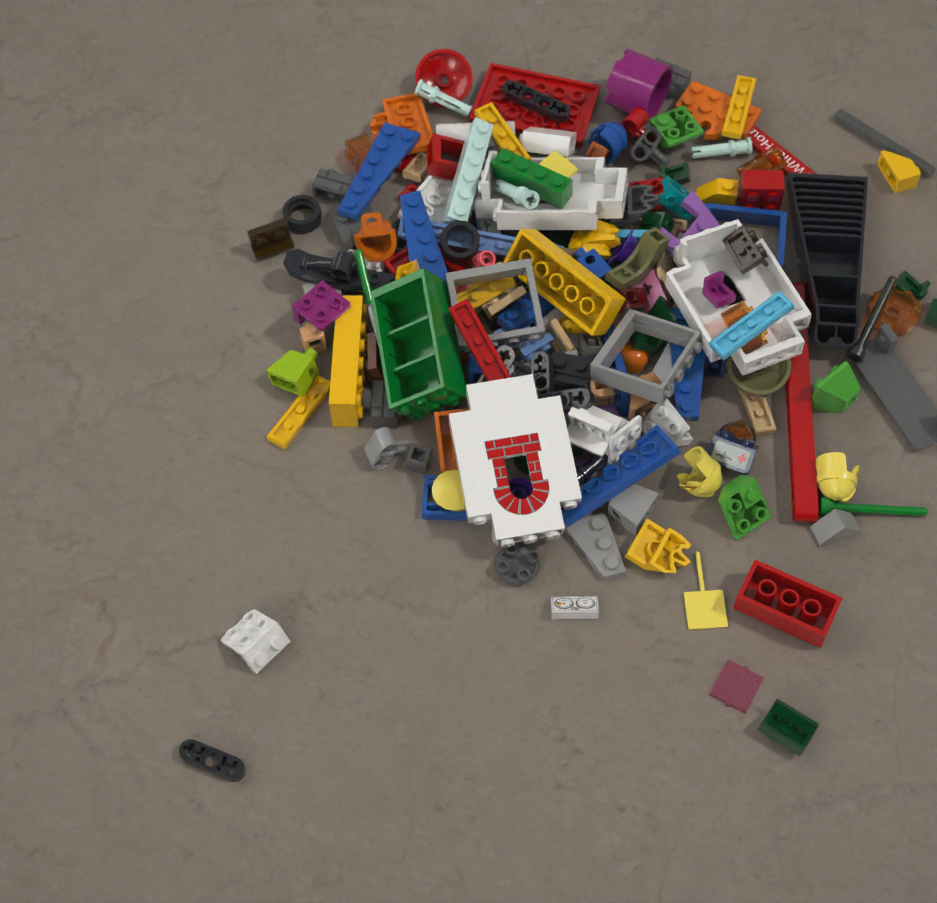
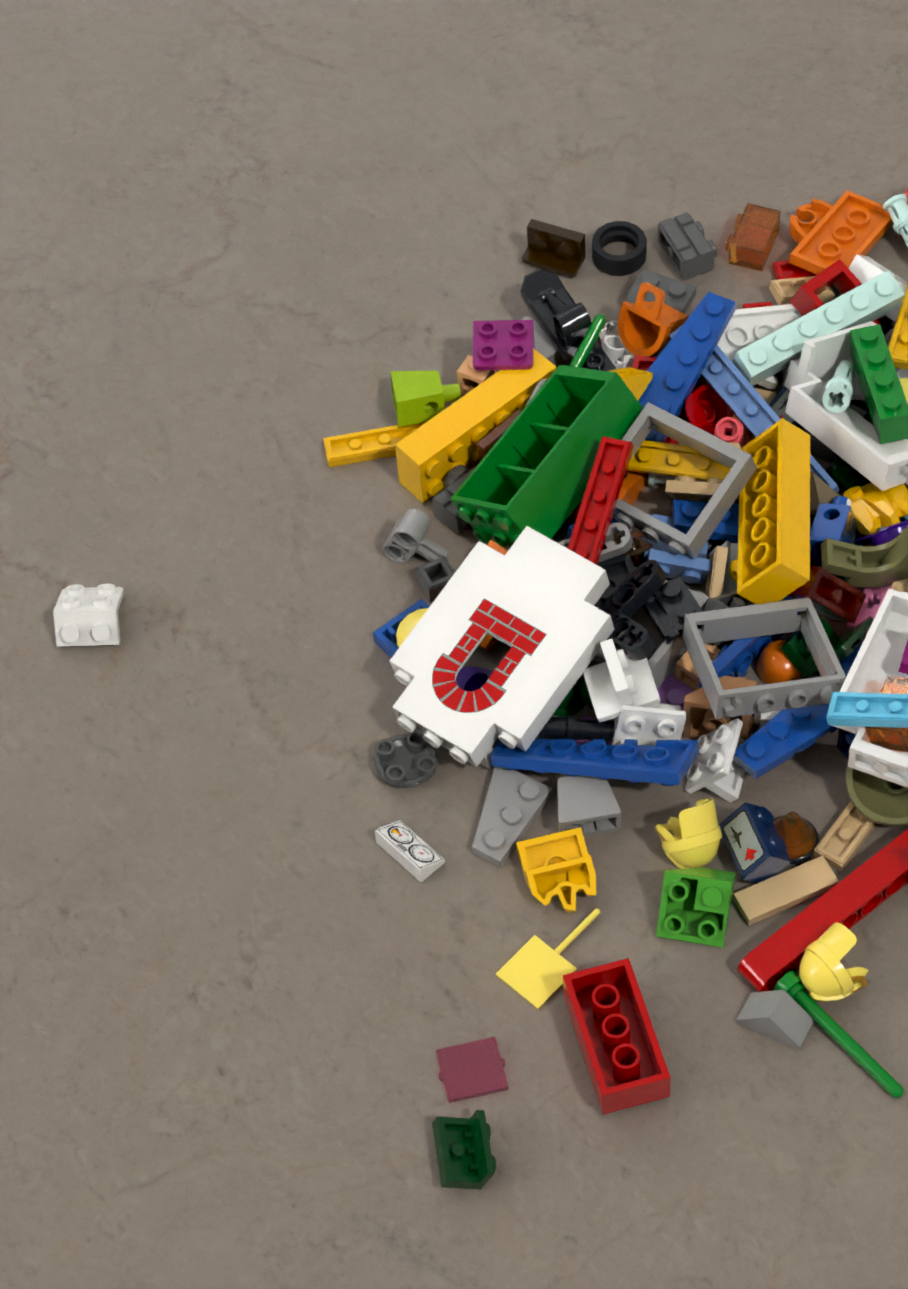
camera: 50 degrees right, 5 degrees down
blue wing [338,122,421,220] -> none
black tyre [440,220,480,263] -> none
none -> tan tile [733,855,839,926]

